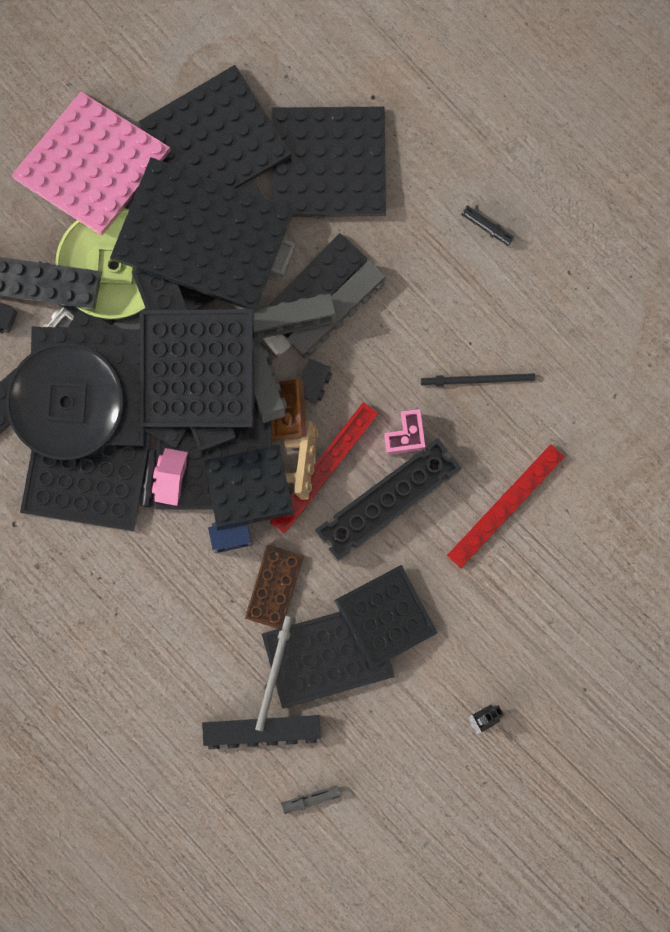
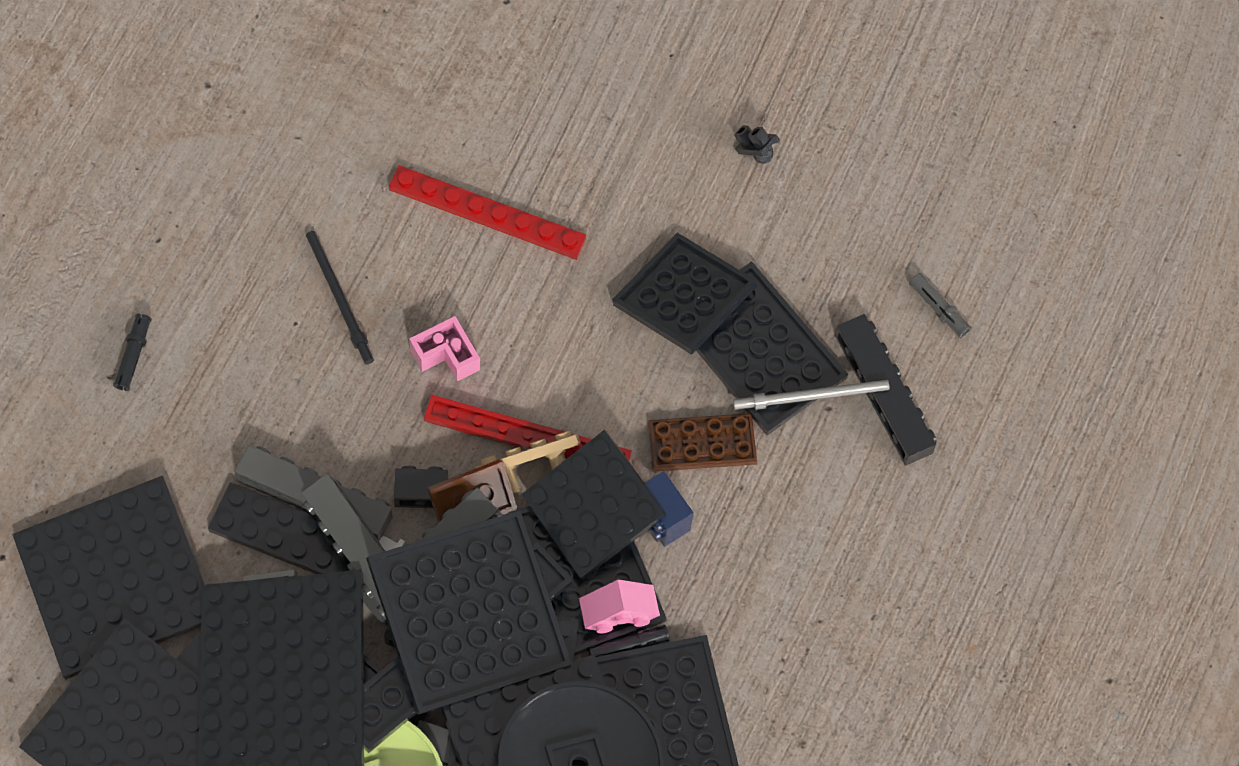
camera: 120 degrees left, 15 degrees down
black brick [315,438,462,563] -> none

